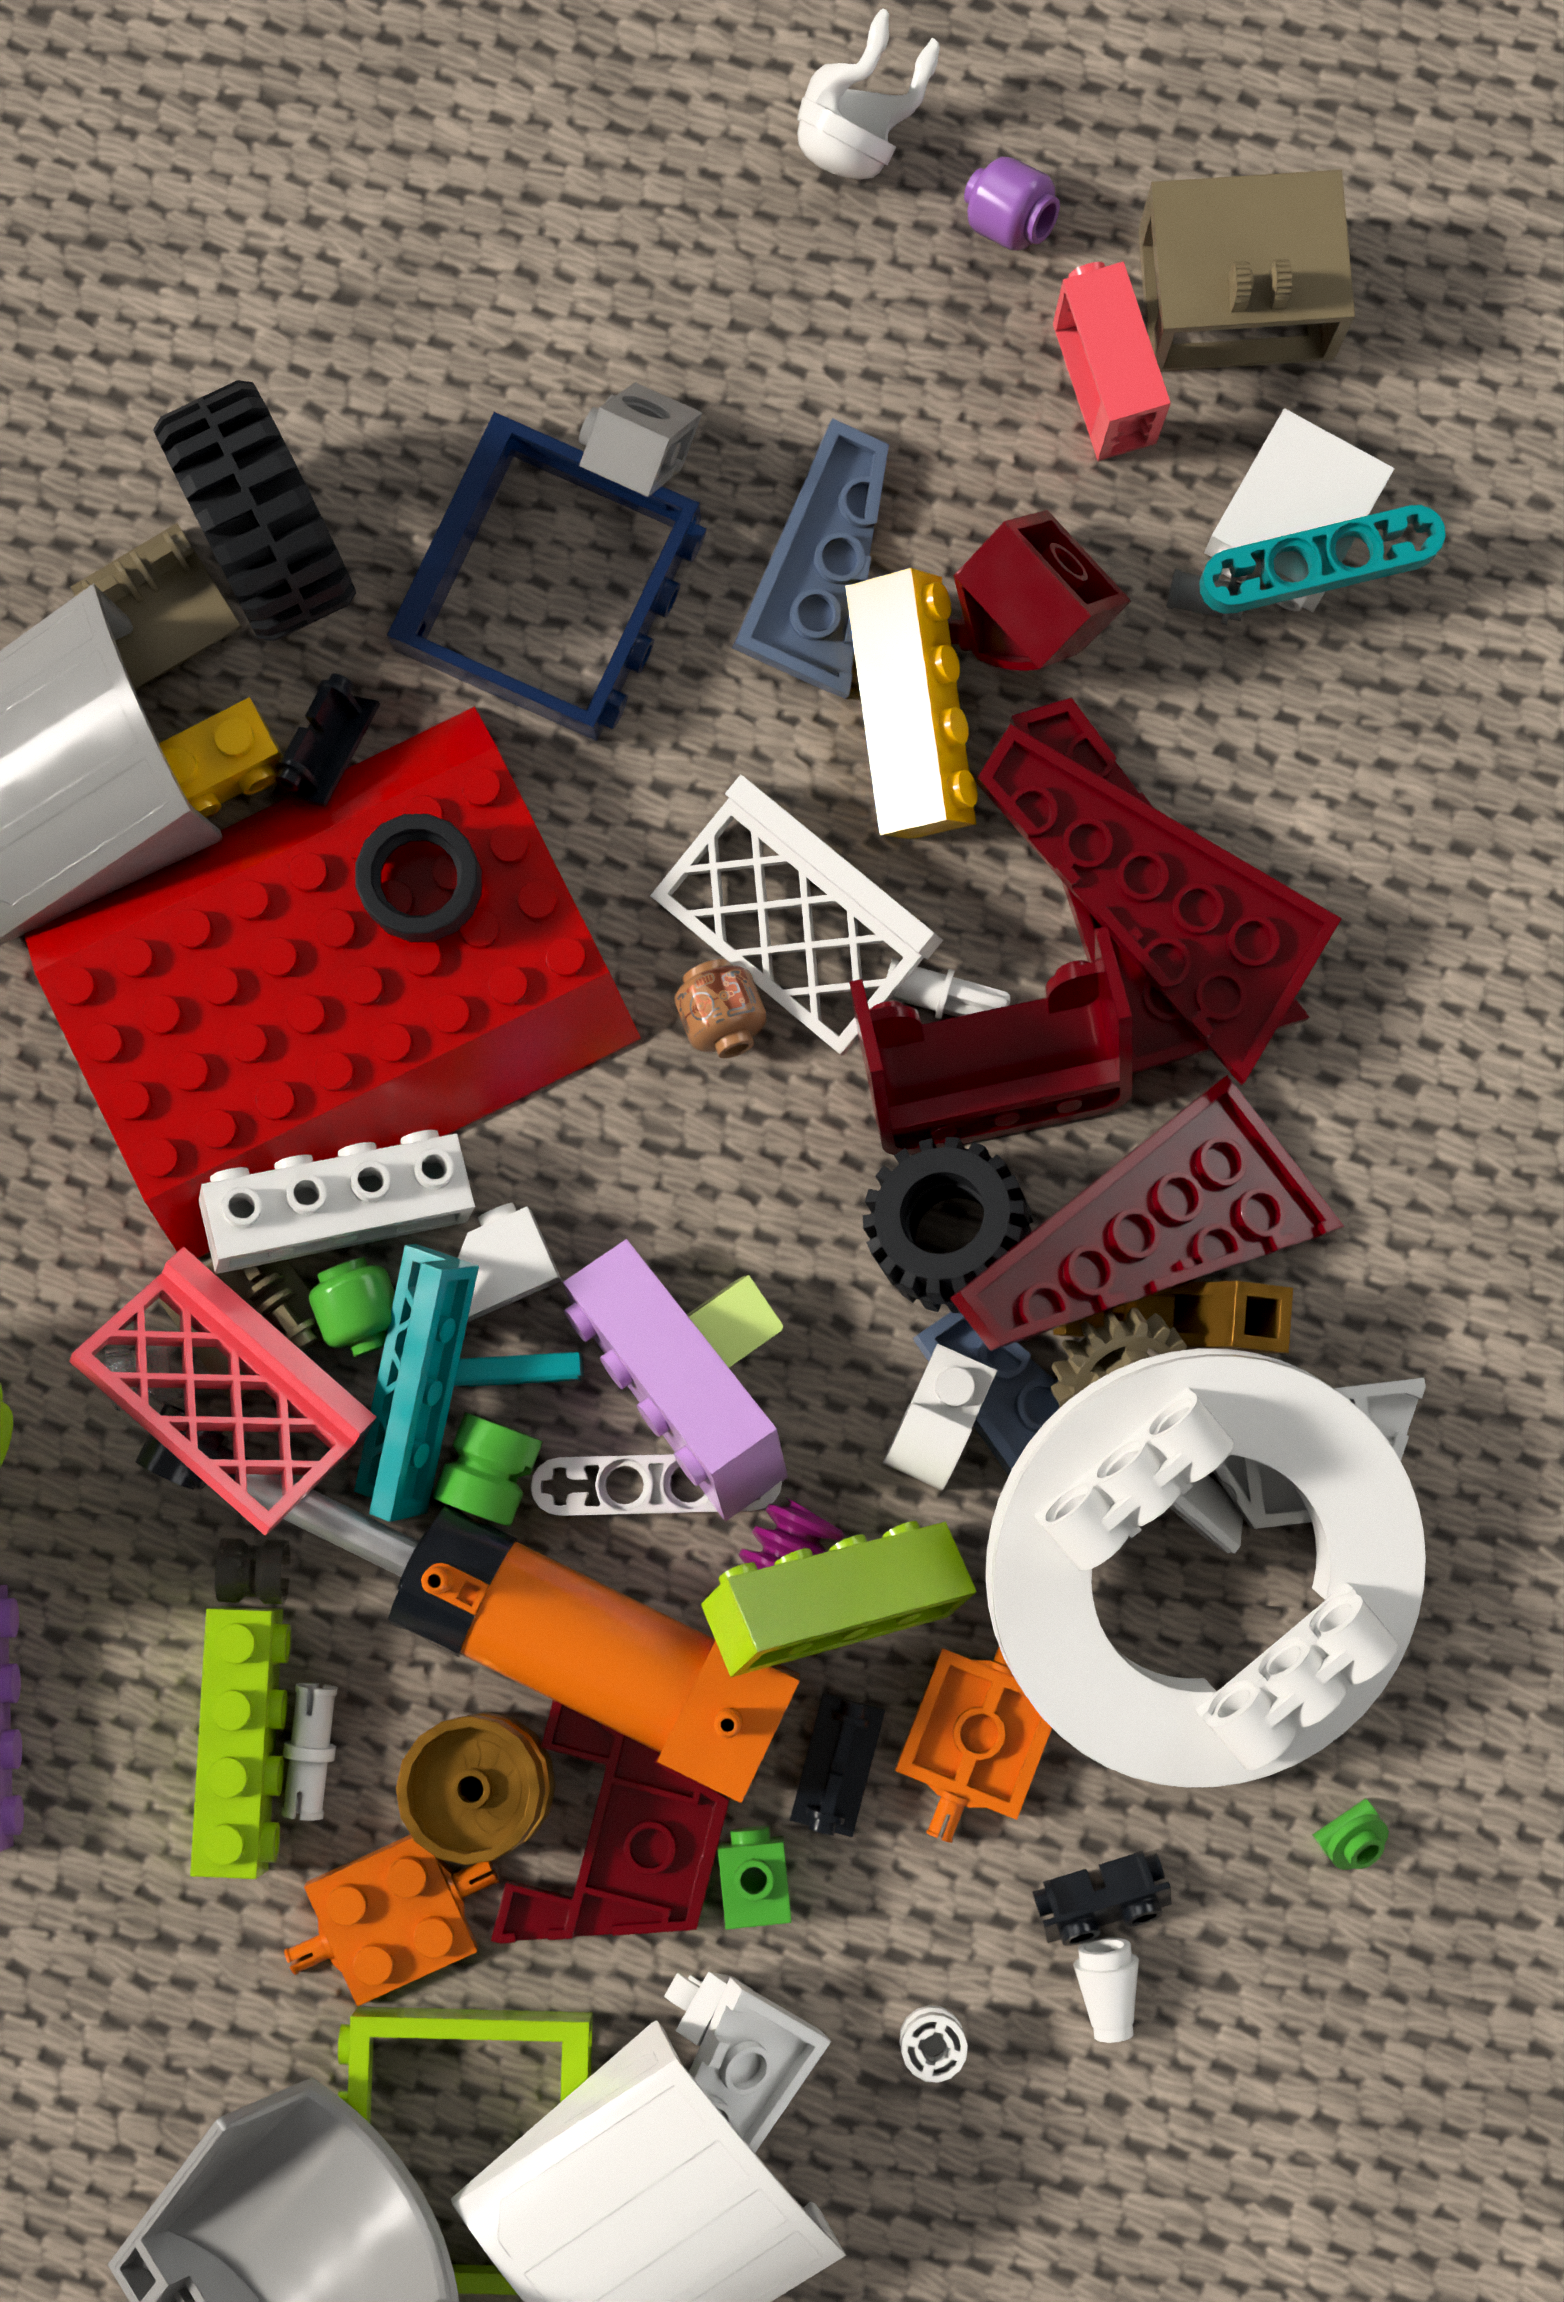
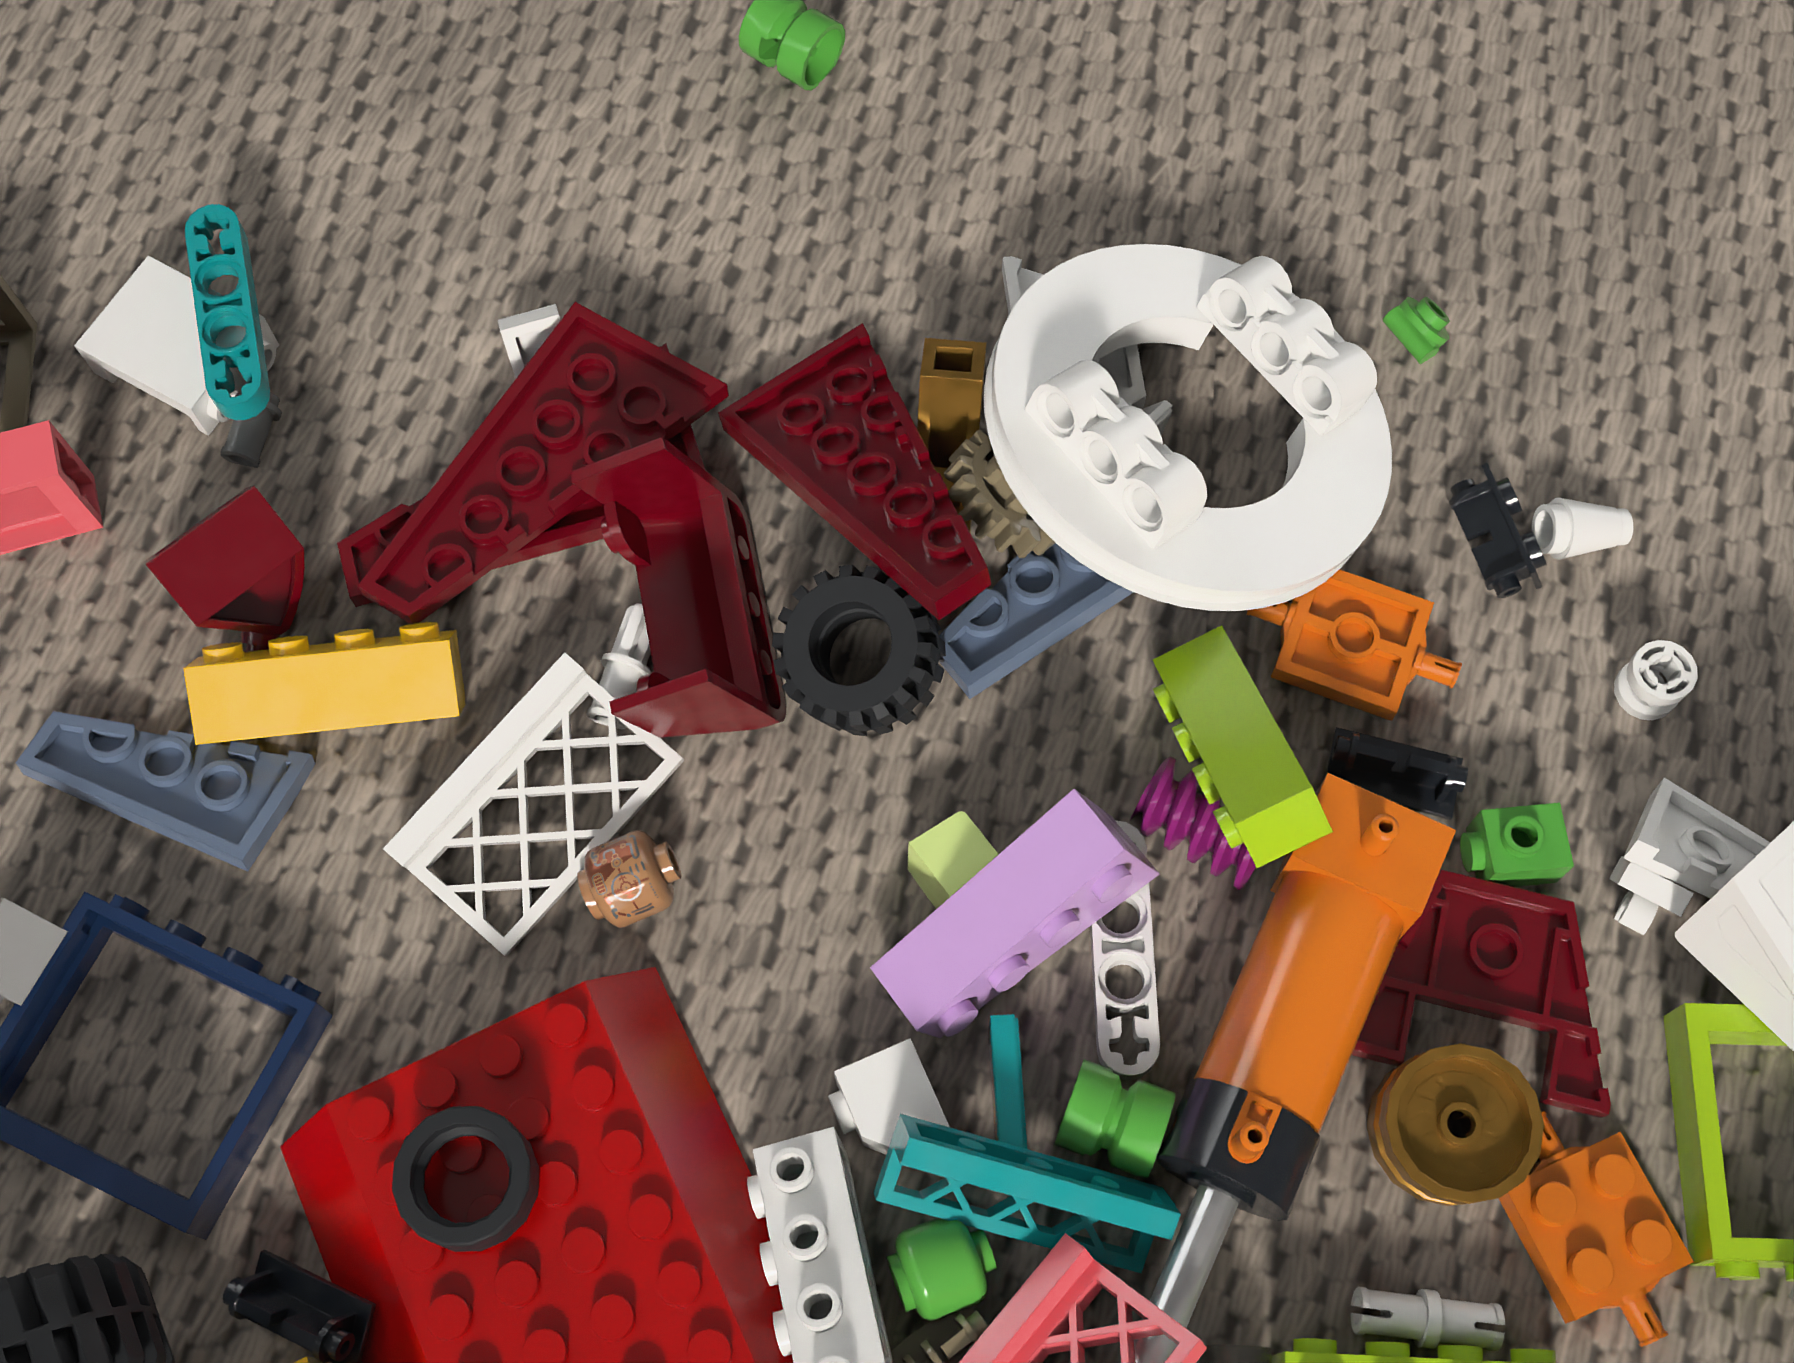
camera: 90 degrees left, 15 degrees down
white brick [882,1344,997,1490] -> none
none -> white tile [498,304,560,378]

